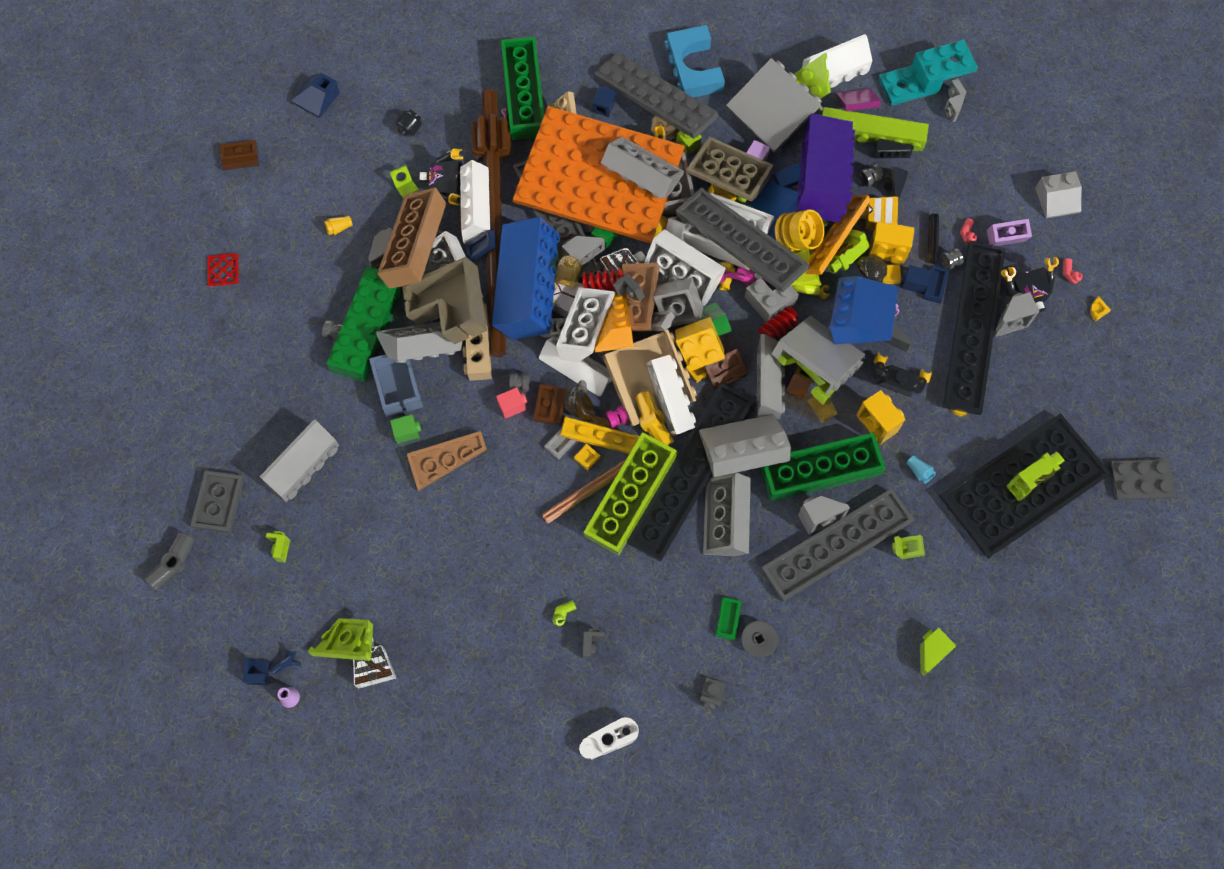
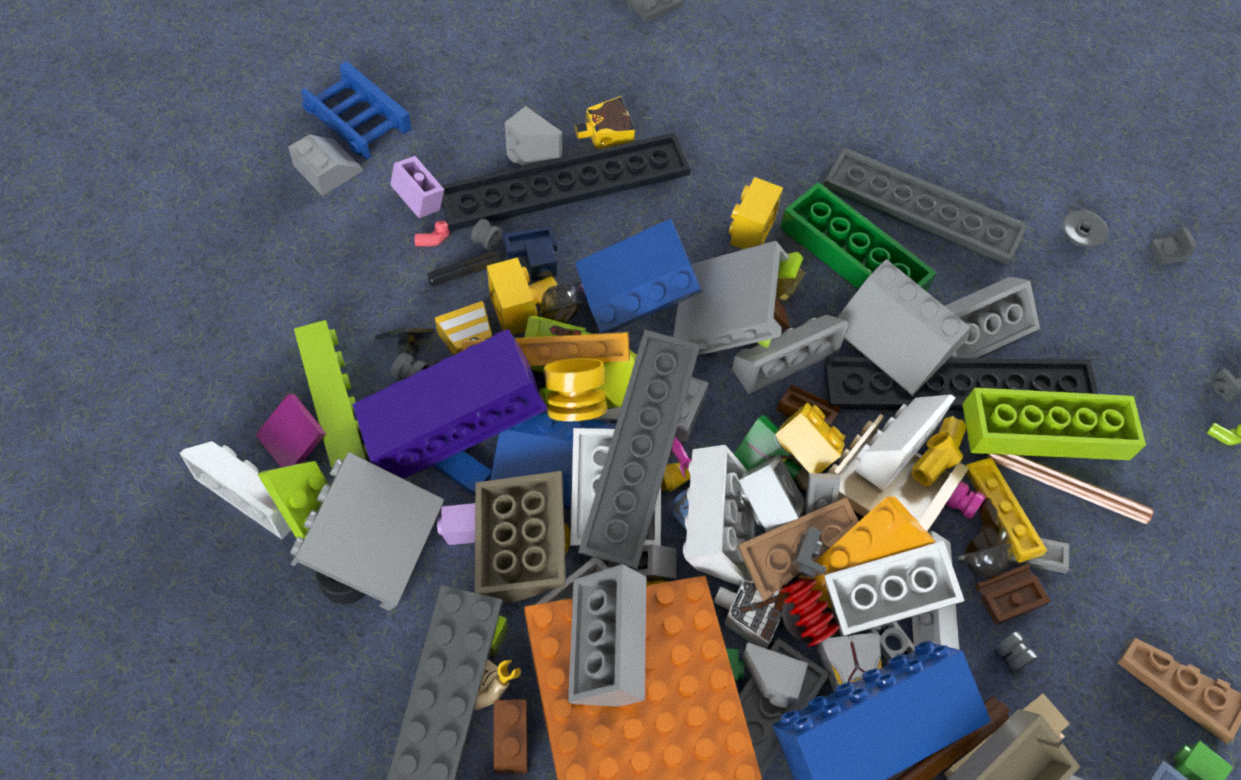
camera: 125 degrees left, 10 degrees down
coral brick [496,388,527,419] -> none
clear yellow brick [556,255,582,288] -> none
yellow tile [574,444,601,471] -> none
dark azure arch [664,25,725,97] -> none
green tile [715,597,742,641] -> none
red piece [758,306,798,341] -> none
light grey slope [798,496,850,535] -> none
black torso [873,352,932,397] -> none
black slope [874,138,914,159] -> none
teal bracket [878,40,978,106] -> none
lime bracket [892,535,925,559] -> none
medium azure cone [906,456,936,484] -> none
lime slope [920,628,956,676] -> none
black plate [939,413,1111,559] -> none
light grey slope [944,78,966,122] -> none
black torso [1001,257,1059,313] -> none
lime hips [1007,452,1064,501] -> none
coral arm [1062,258,1082,283] -> none
yellow tile [1090,296,1111,322] -> none
none -> blue fence [301,61,412,160]
none -> dark orange brick [494,699,528,774]
none -> torso [575,97,635,149]

